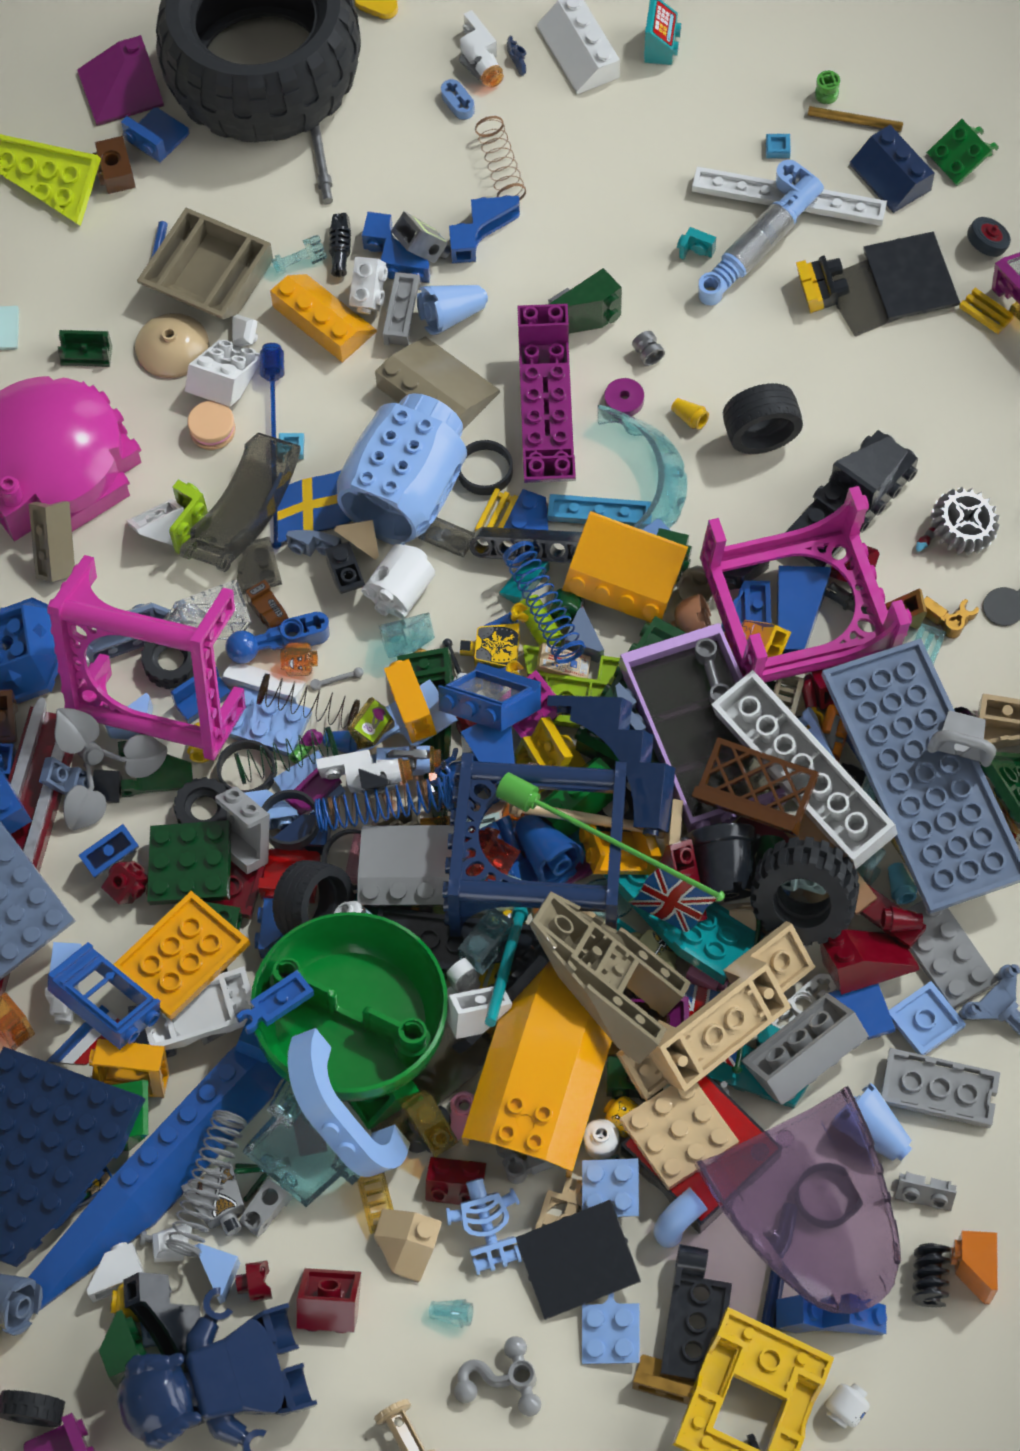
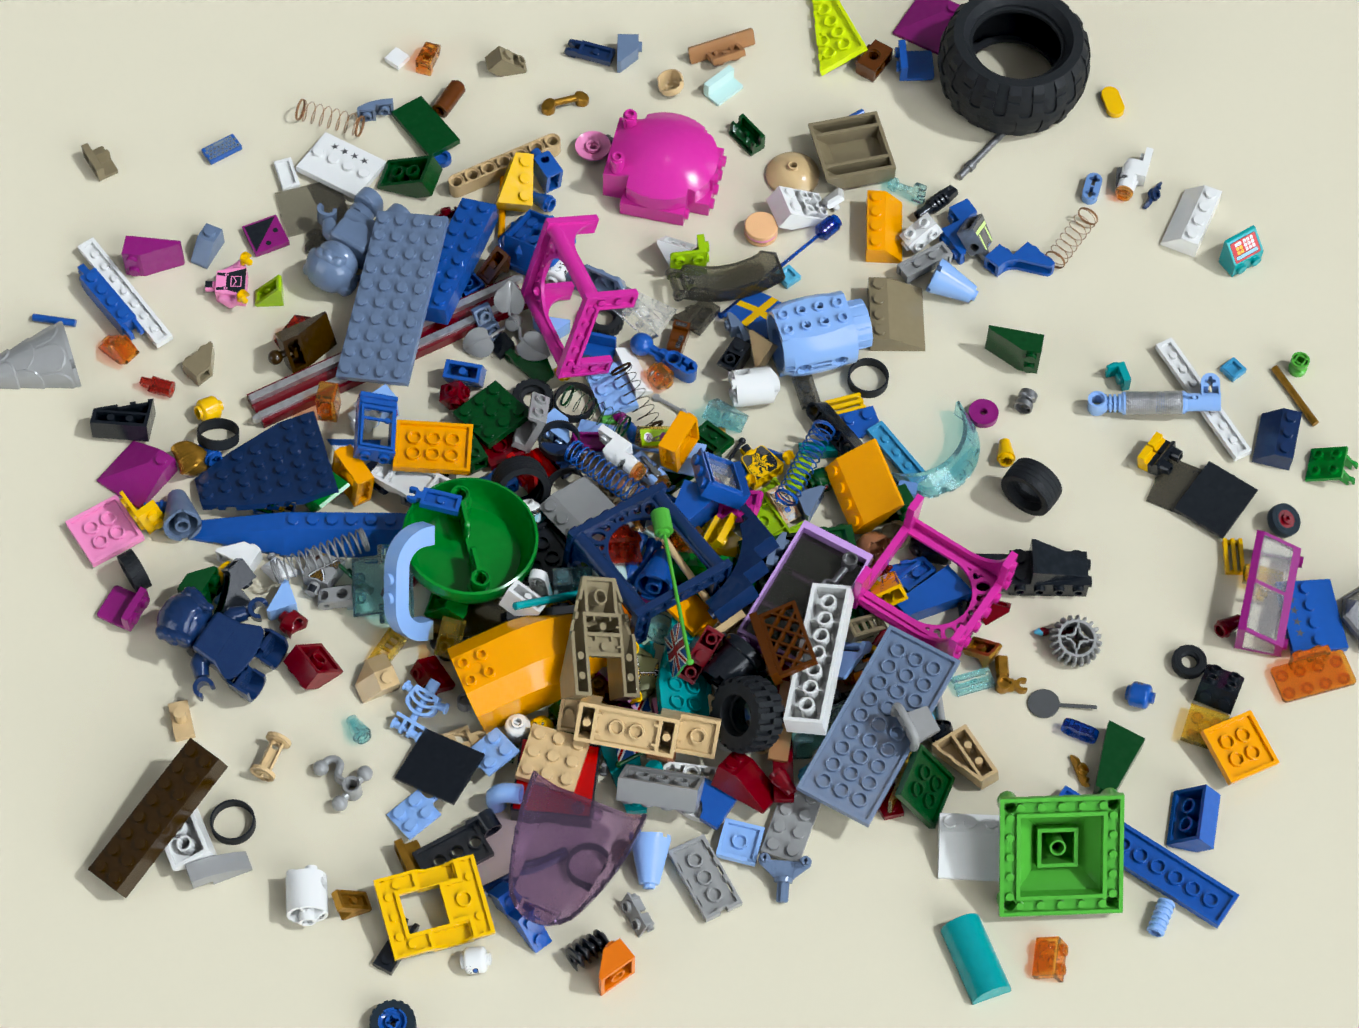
camera: 45 degrees right, 5 degrees down
dark tan panel [29,501,75,582] -> none
black slope [358,769,391,790] -> none
magenta slope [517,304,576,483] -> none

